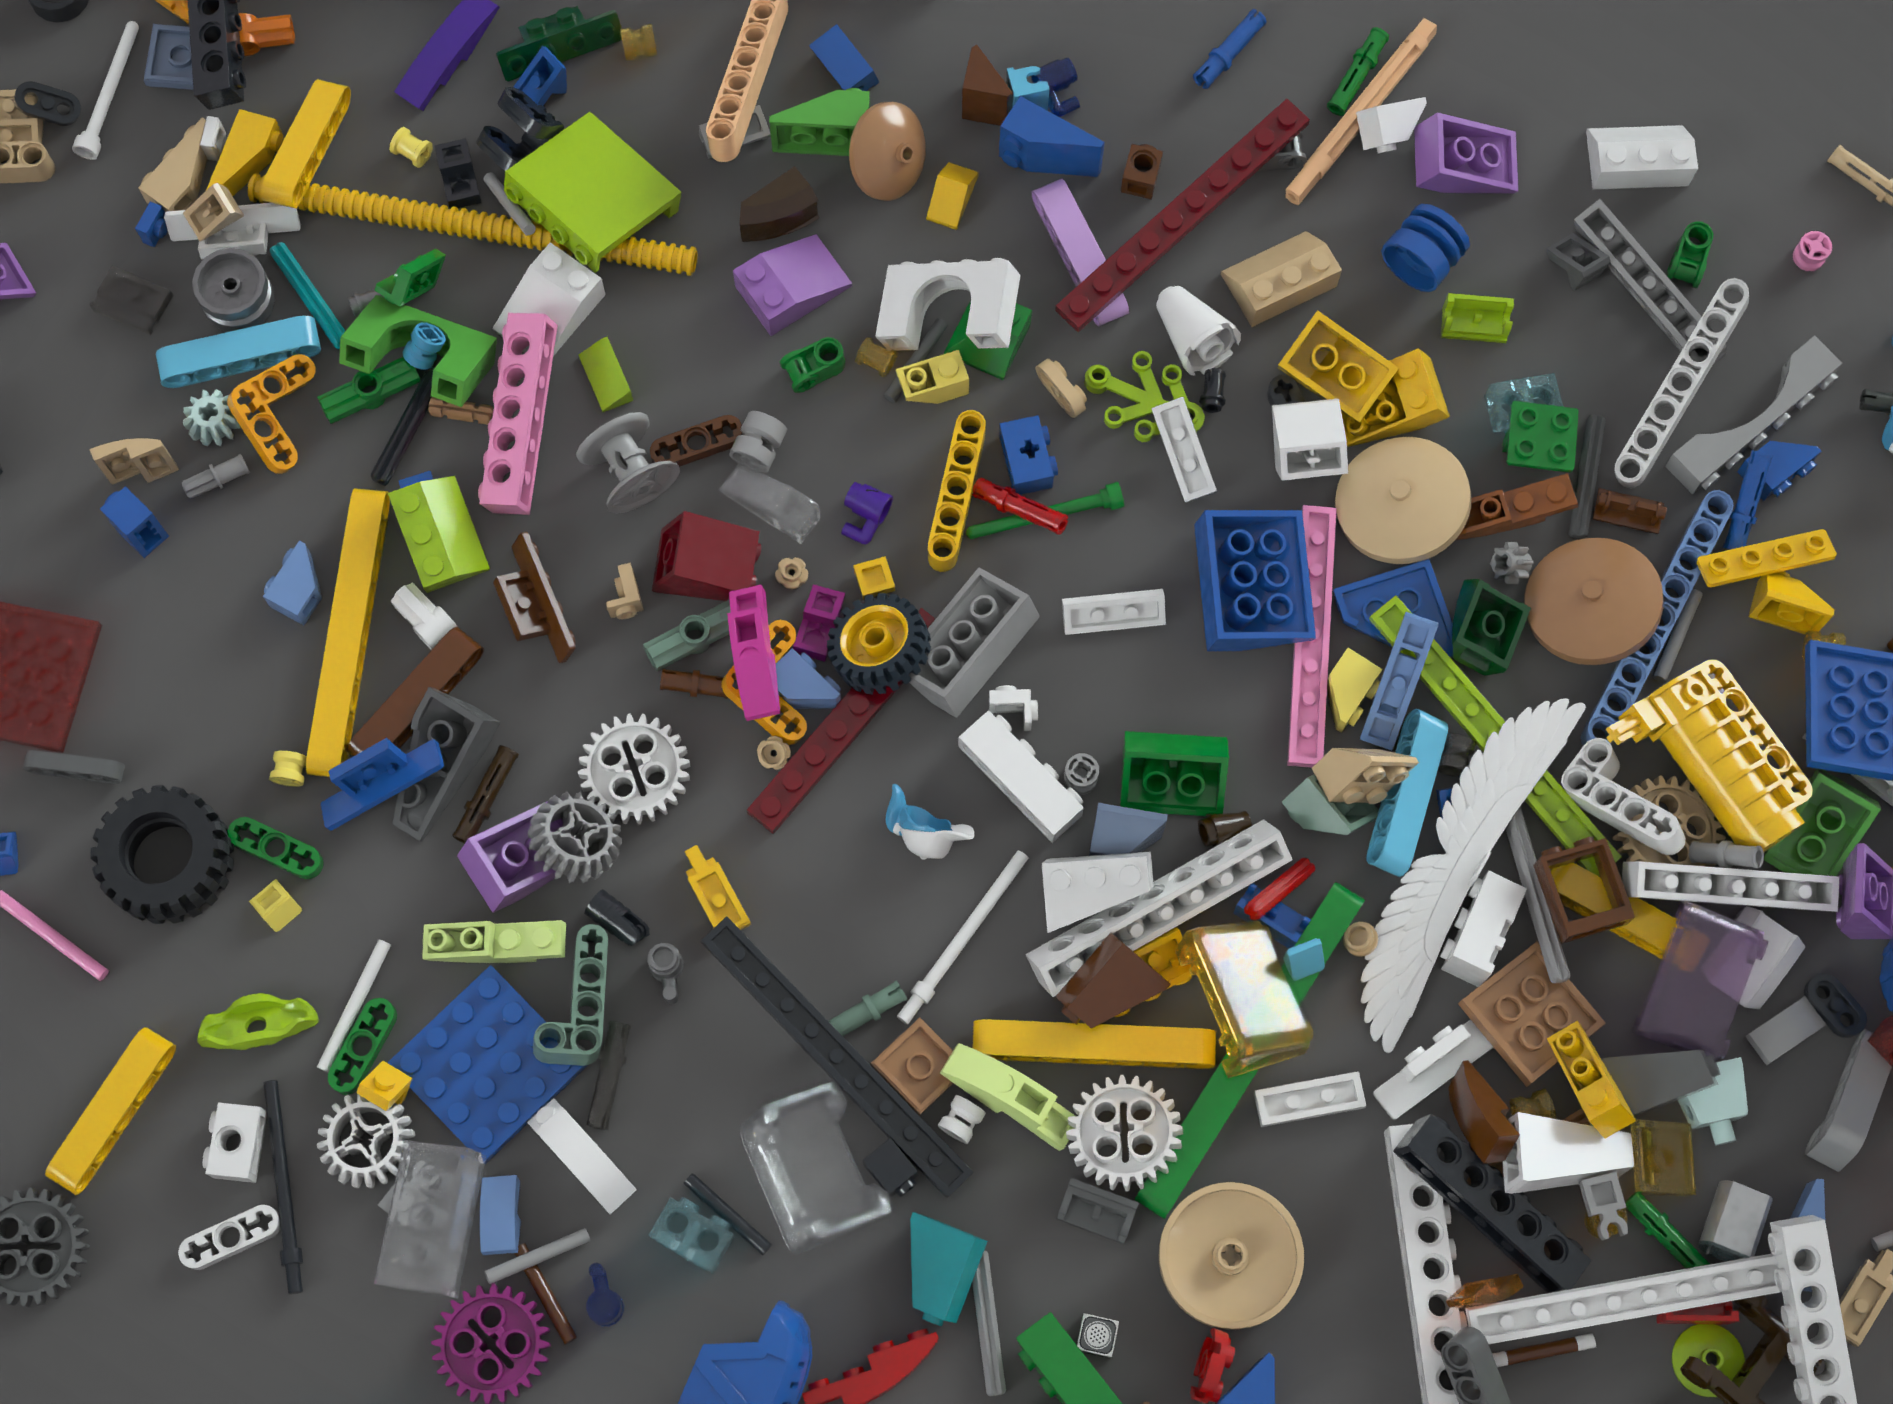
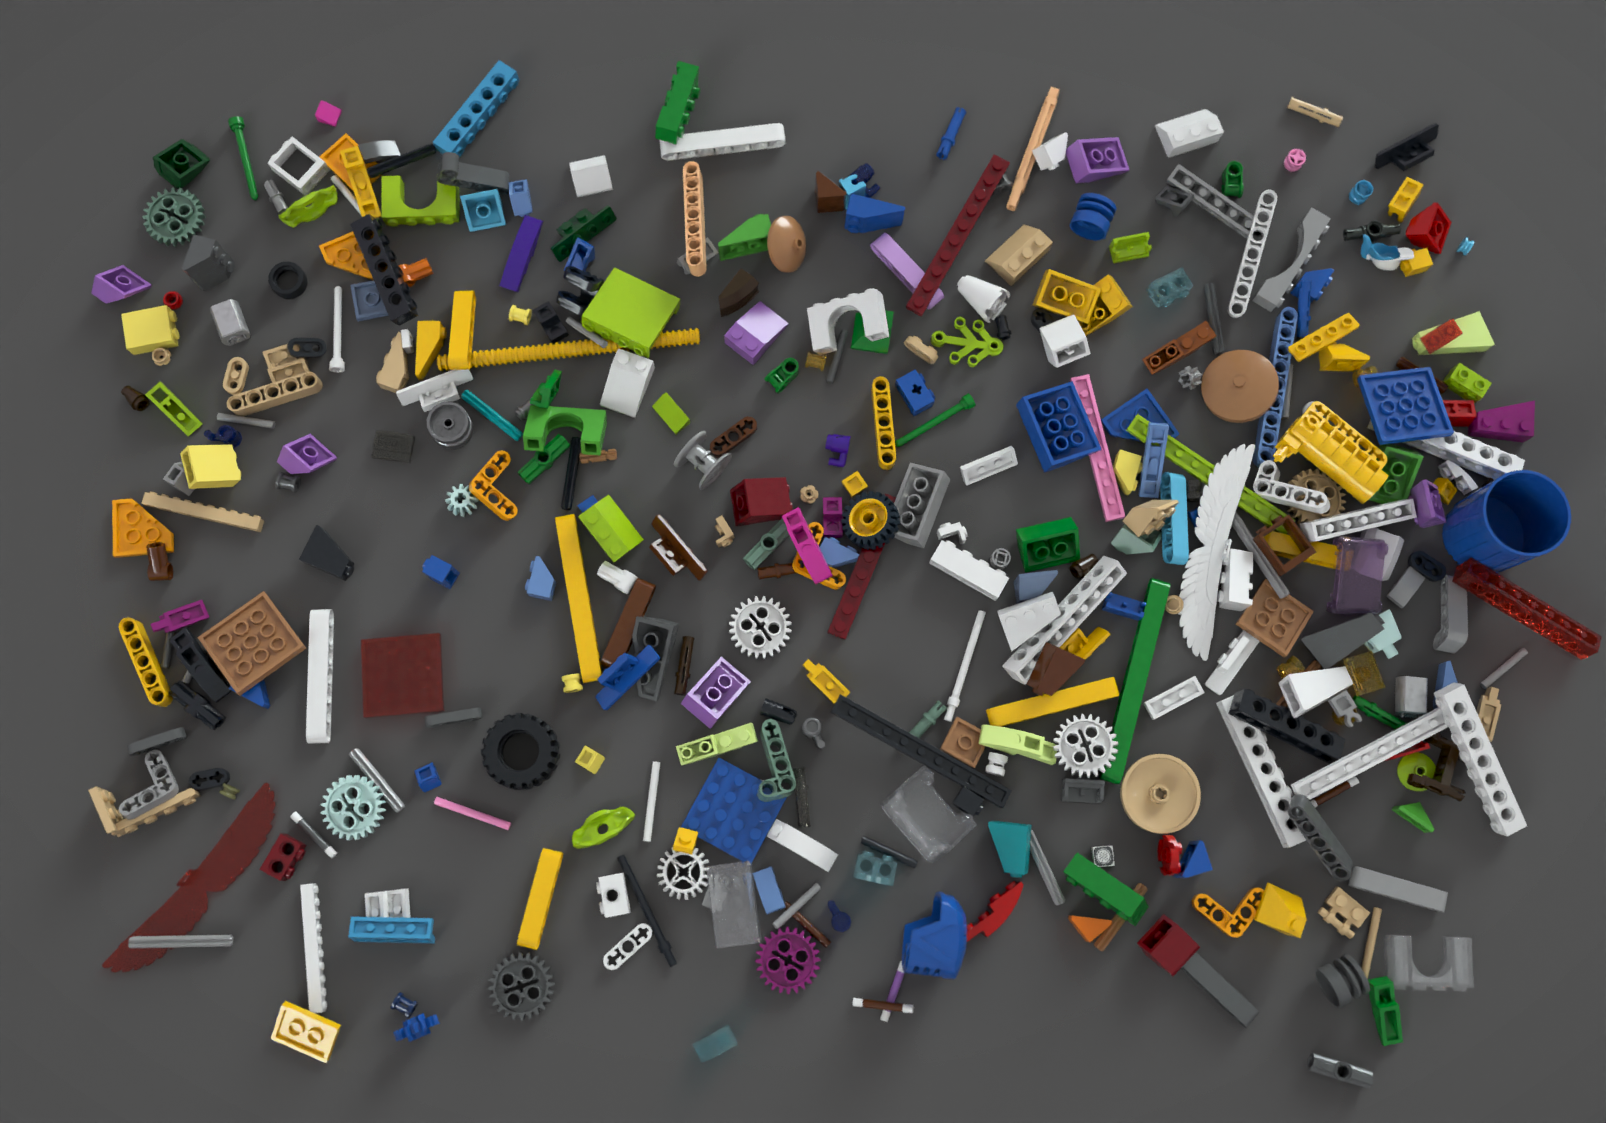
camera: 20 degrees left, 5 degrees up
tan slope [90,438,179,485] -> none
blue plate [135,201,168,247] -> none
medium azure beam [156,315,321,388] -> none
light grey axle [182,453,250,498] -> none
tan slope [183,183,244,241] -> none
green beam [228,817,324,879] -> none
green beam [328,998,397,1095] -> none
dark azure wheel [402,323,446,369] -> none
bright pink brick [478,313,558,515] -> none
light grey gear [528,791,622,884] -> none
clear yellow wheel [620,24,657,61] -> none
clear slope [719,464,820,544] -> none
light grey wheel [729,411,787,473] -> none
tan plate [757,736,791,770] -> none
blue hinge [809,24,879,91] -> none
hair [886,784,974,860] -> none
light yellow slope [896,350,969,404] -> none
yellow slope [926,162,979,230] -> none
red pin [972,477,1068,535] -> none
reddish brown brick [1121,144,1163,200] -> none
white plate [1151,397,1217,503] -> none
clear yellow windscreen [1175,920,1313,1078] -> none
red axle [1244,858,1315,920] -> none
medium azure slope [1283,938,1325,981] -> none
green pin [1327,27,1389,116] -> none
tan dish [1335,437,1471,564] -> none
clear orange slope [1446,1274,1524,1308] -> none
reddish brown slope [1448,1060,1520,1164] -> none
dark green slope [1452,579,1531,676] -> none
green bracket [1502,401,1579,473] -> none
yellow slope [1547,1021,1636,1139] -> none
reddish brown hinge [1593,488,1667,534] -> none
light grey pin [1689,840,1764,868] -> none

